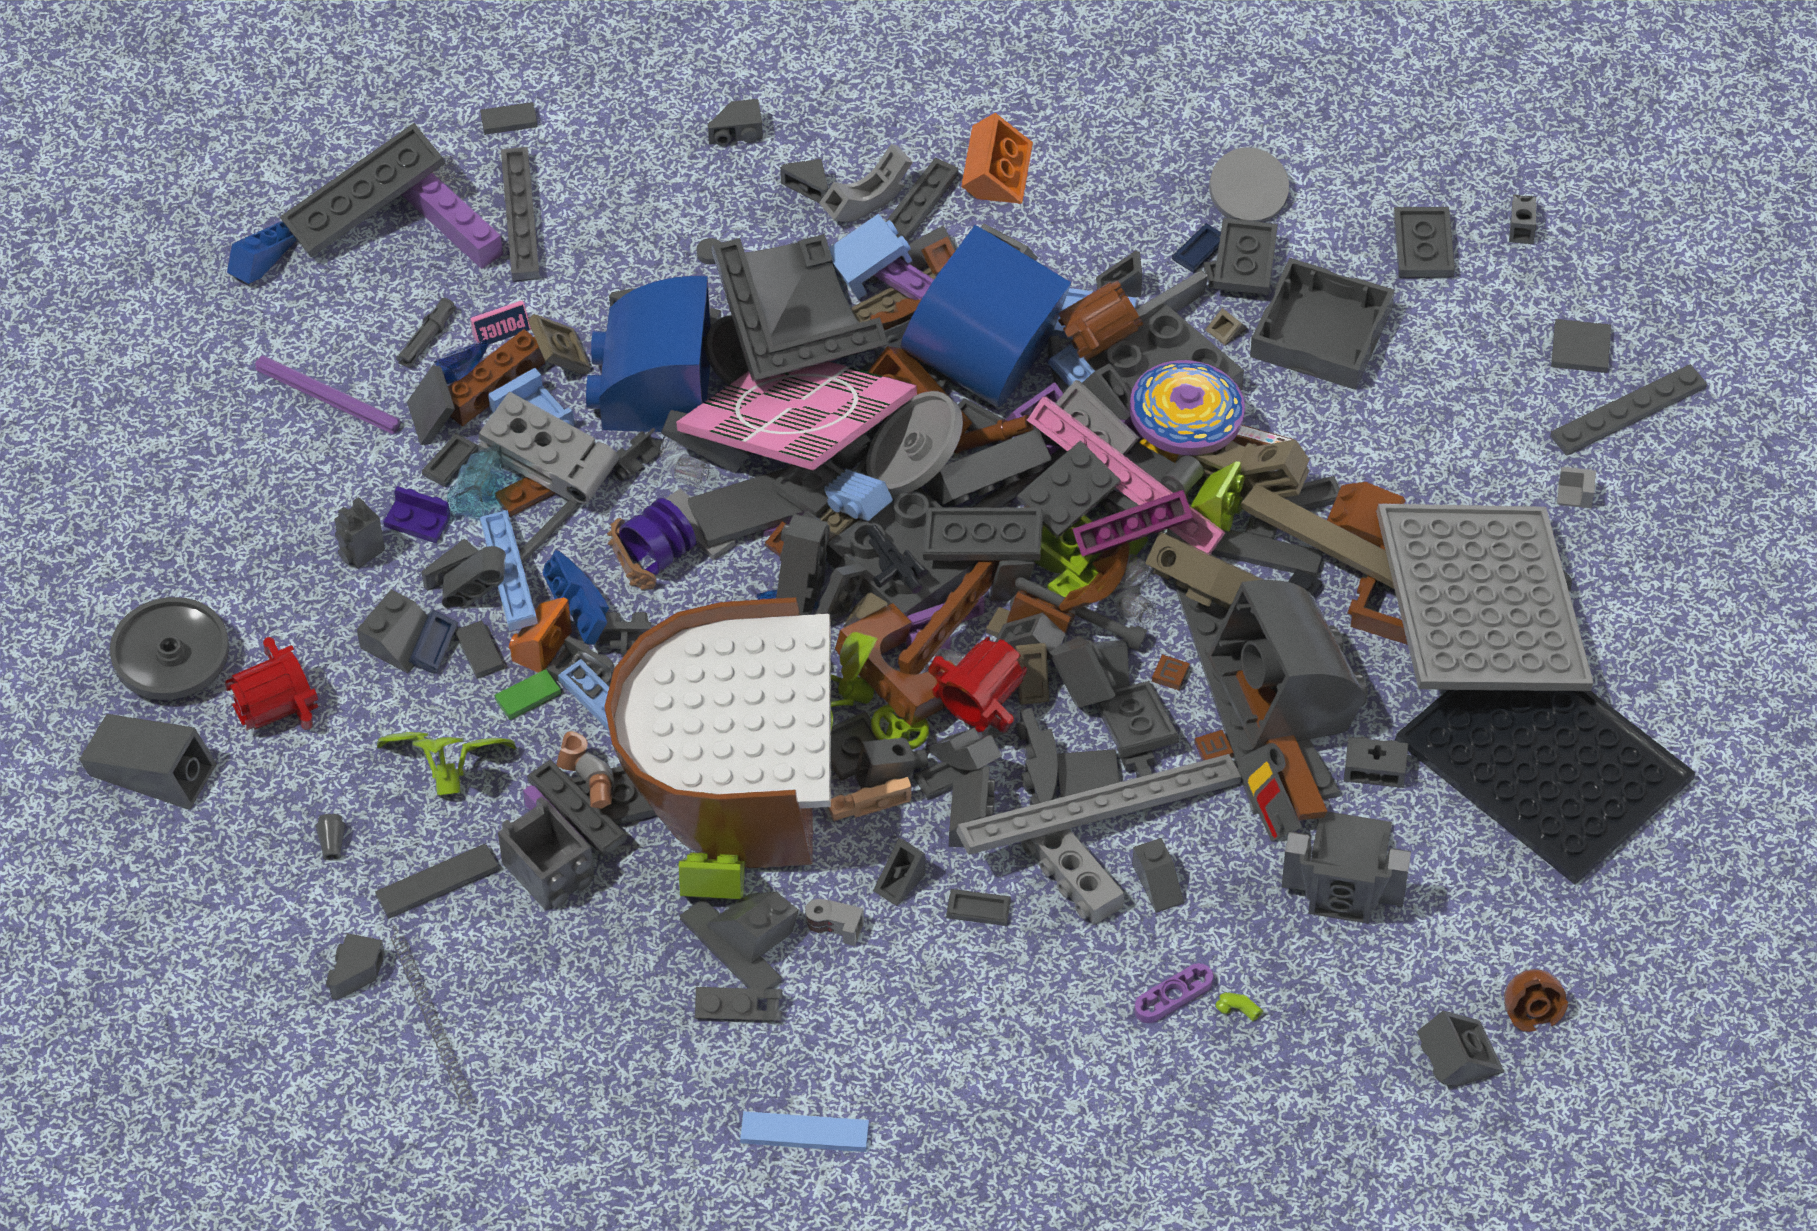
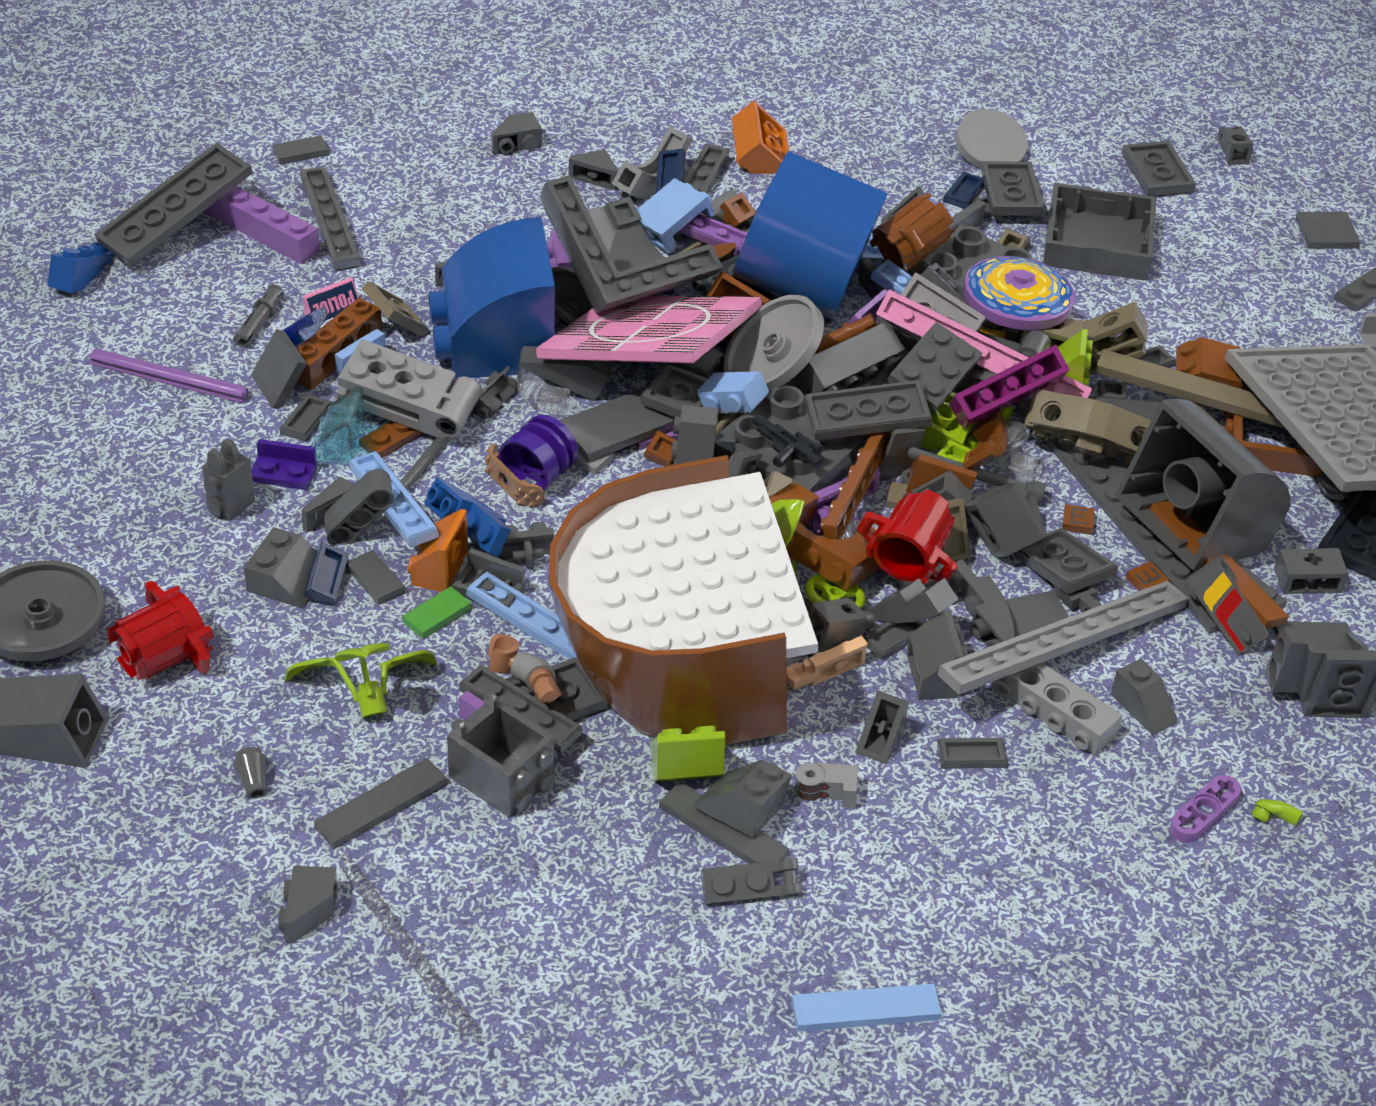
camera: 15 degrees left, 10 degrees down
none -> dark blue tile [655,148,686,194]

